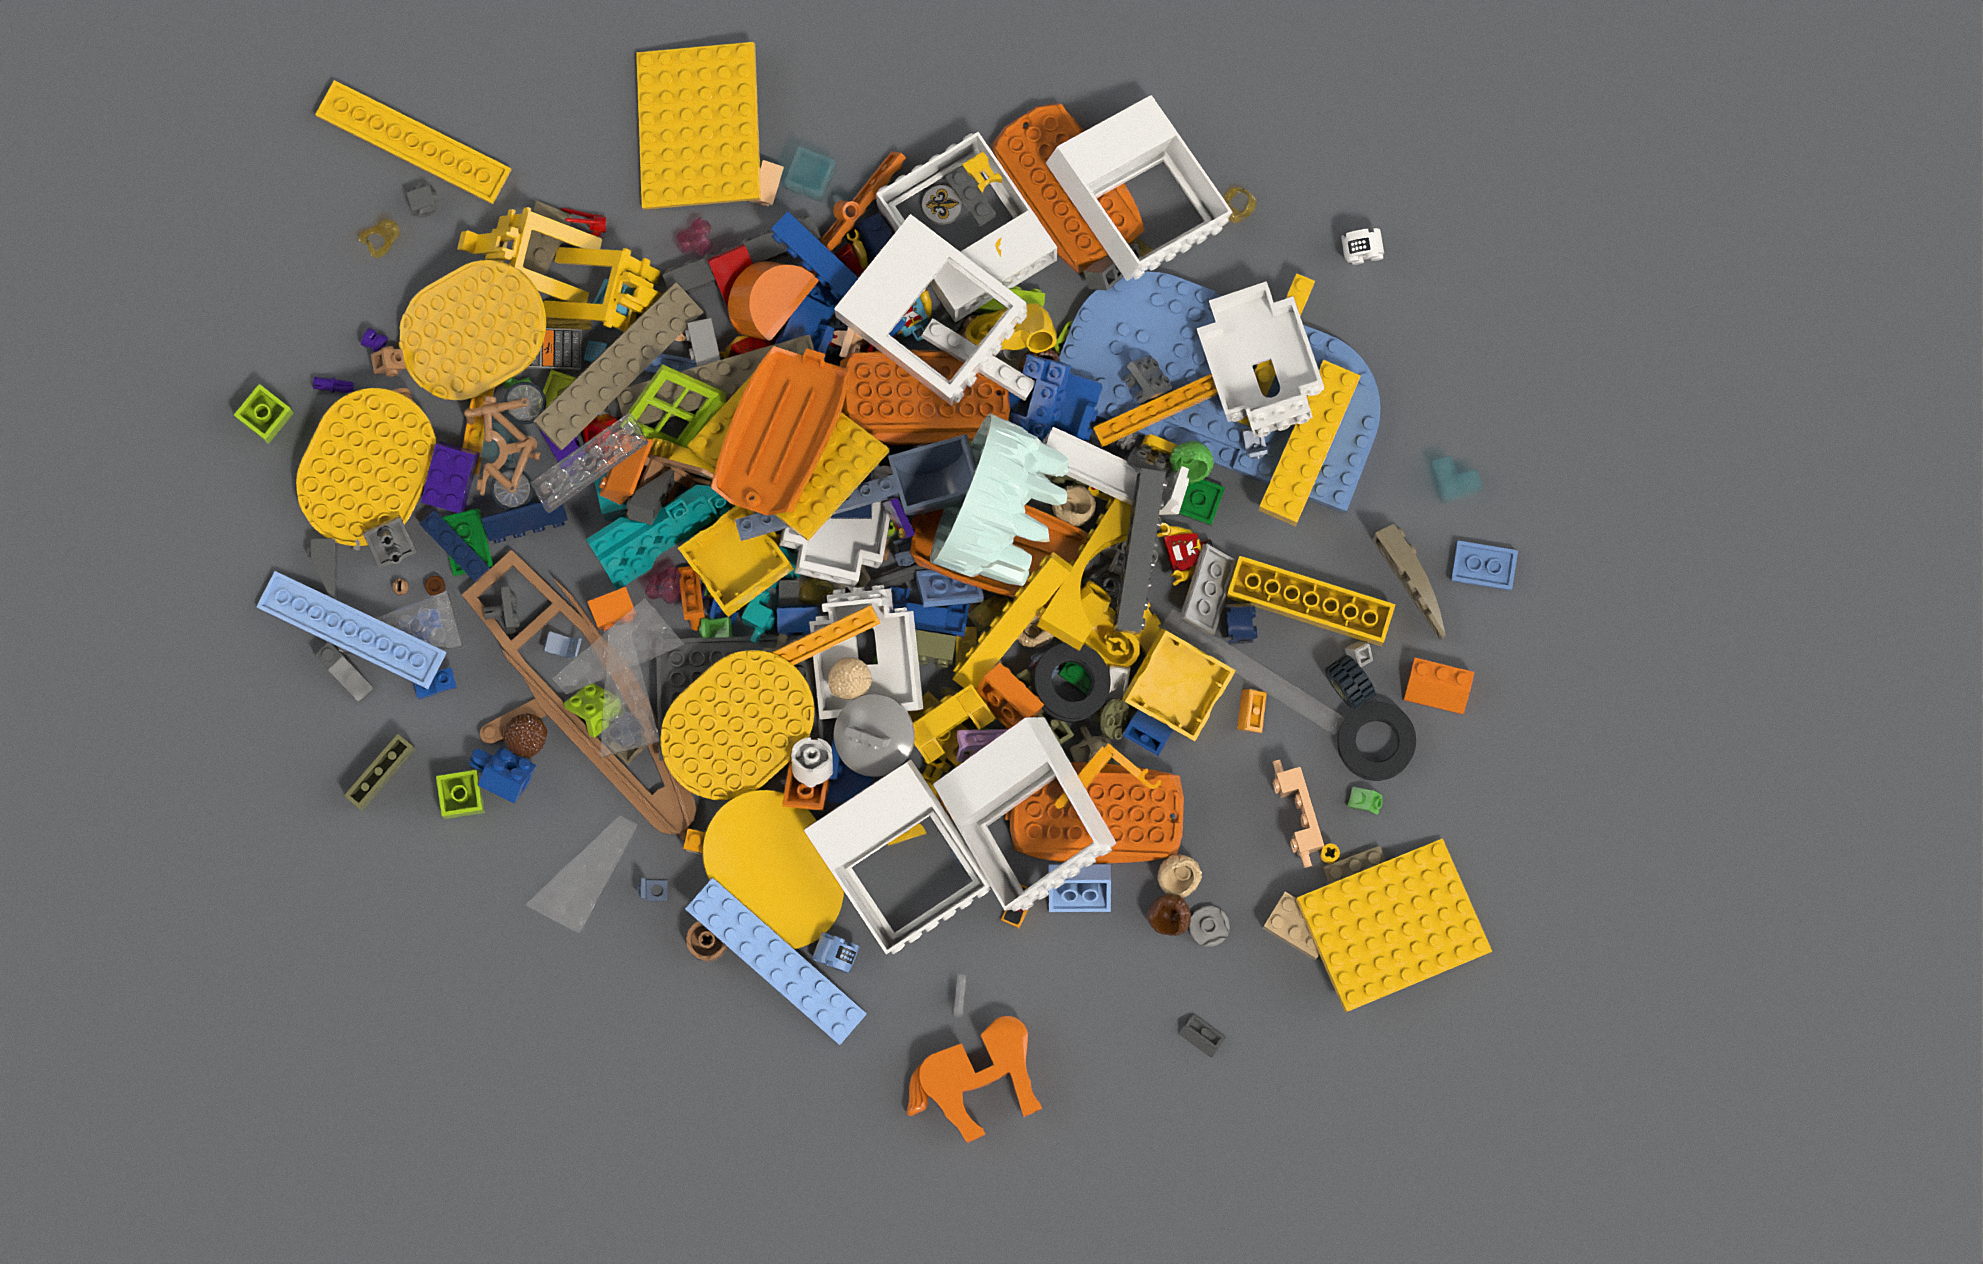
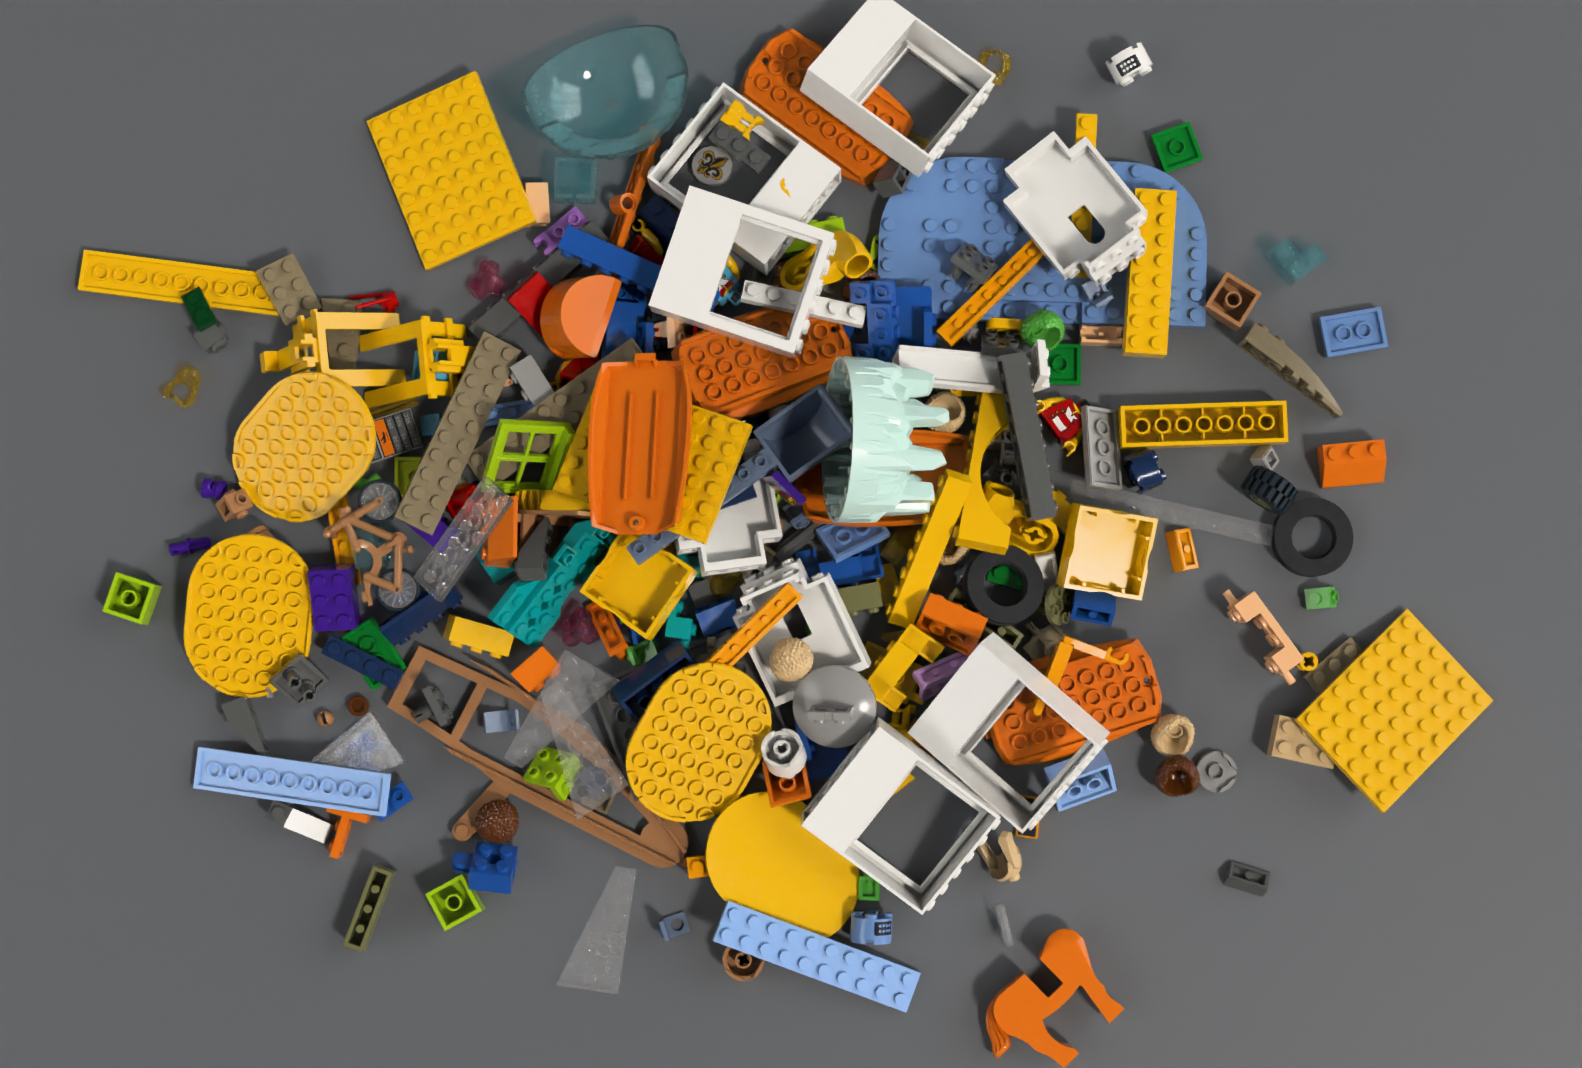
camera: 15 degrees left, 5 degrees up
none -> dark green plate [181,287,218,332]
none -> dark tan plate [255,253,322,327]
none -> orange bracket [326,808,372,859]
none -> yellow wedge [442,614,514,659]
none -> clear light blue windscreen [522,25,689,160]
none -> medium lavender plate [533,206,589,259]
none -> dark blue slope [611,639,697,724]
none -> bright green bracket [858,872,880,901]
none -> tan piece [976,830,1022,882]
none -> light nougat hinge [1079,325,1123,347]
none -> green plate [1150,121,1203,173]
none -> medium nougat brick [1203,272,1262,332]

